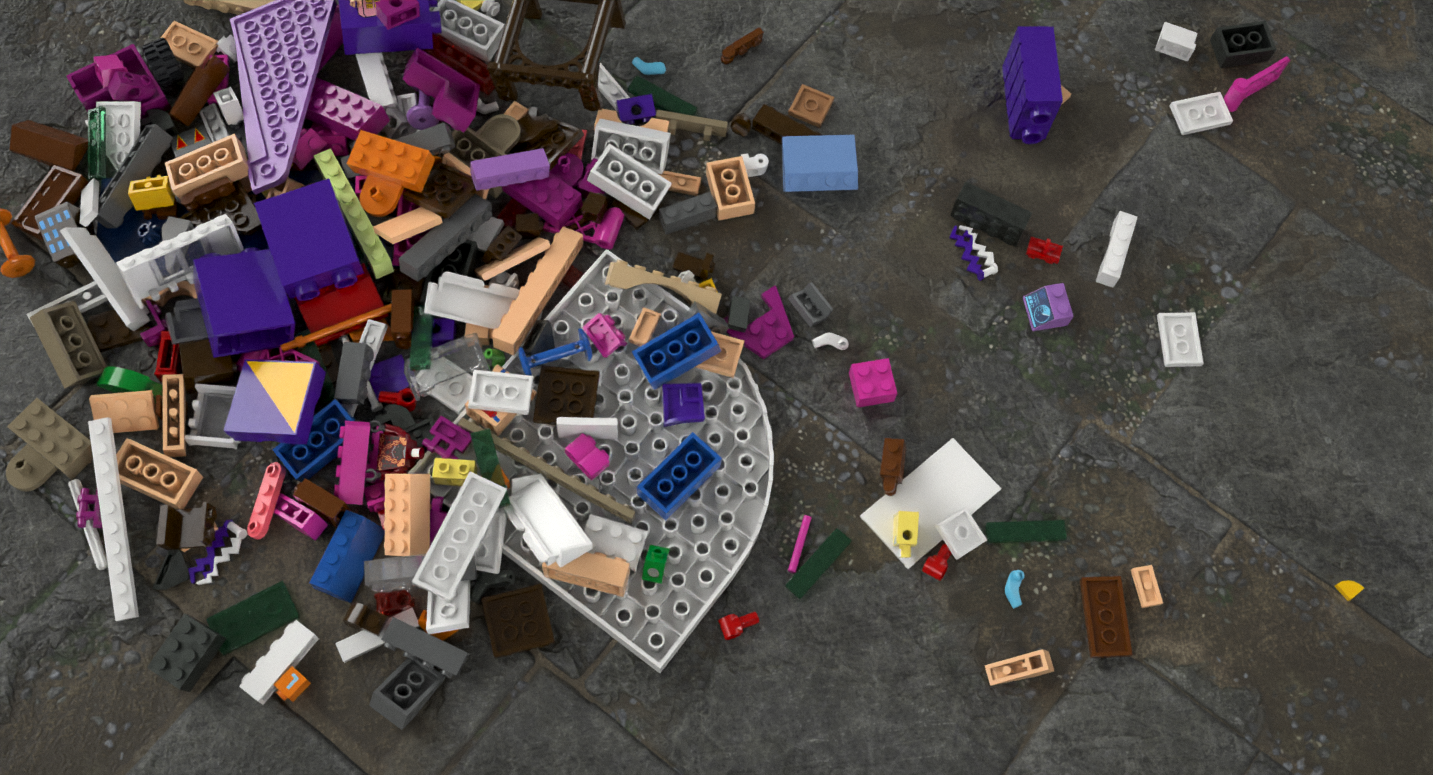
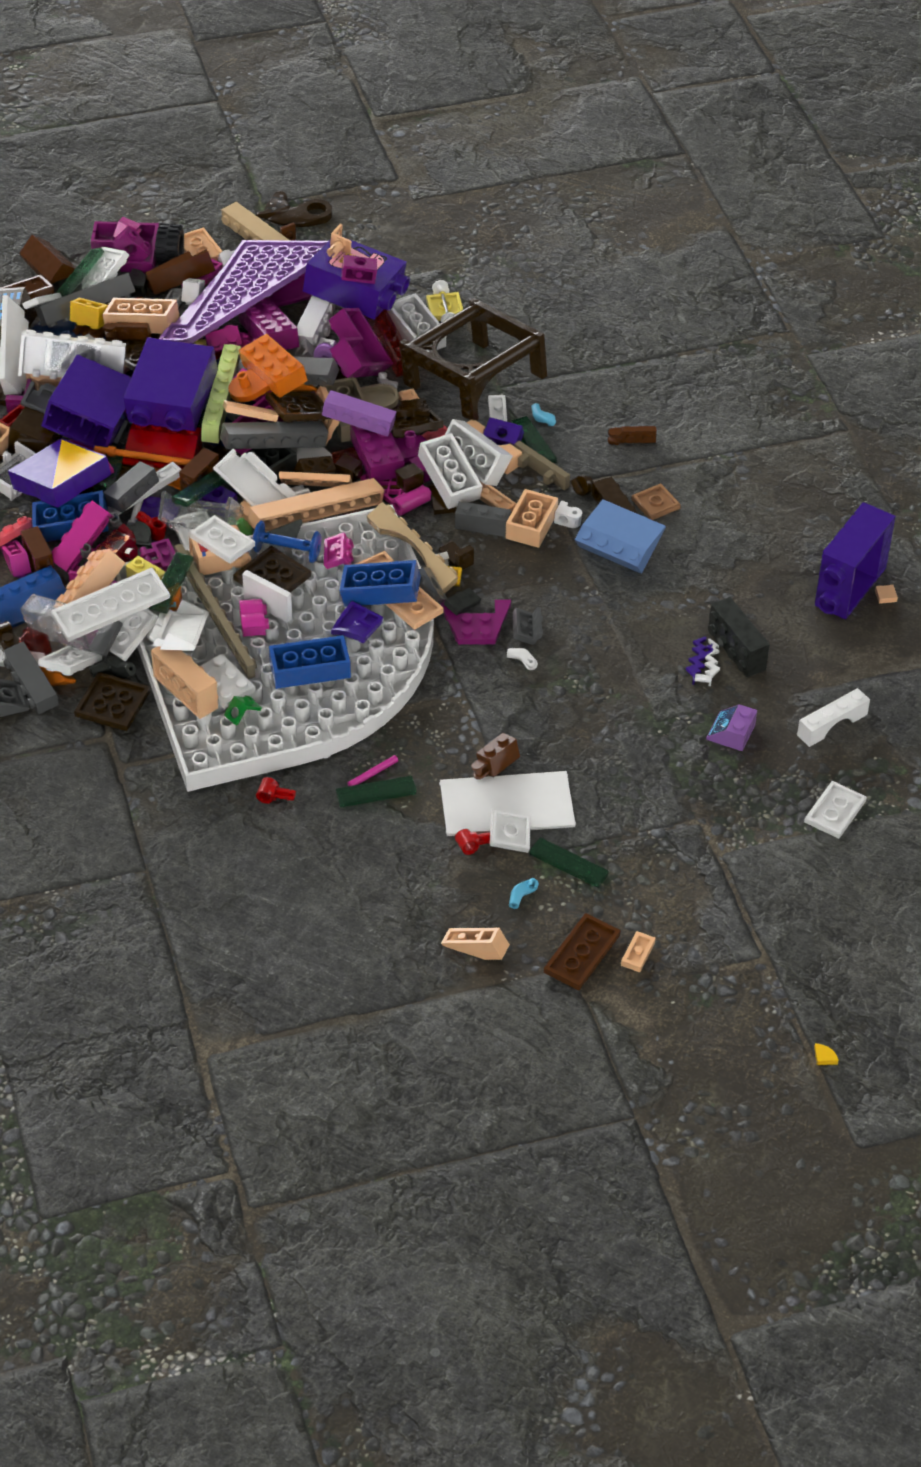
camera: 40 degrees right, 20 degrees down
dark pink brick [849,358,897,408] -> none
light yellow torso [893,511,919,558] -> none
red hips [1026,236,1063,264] -> none

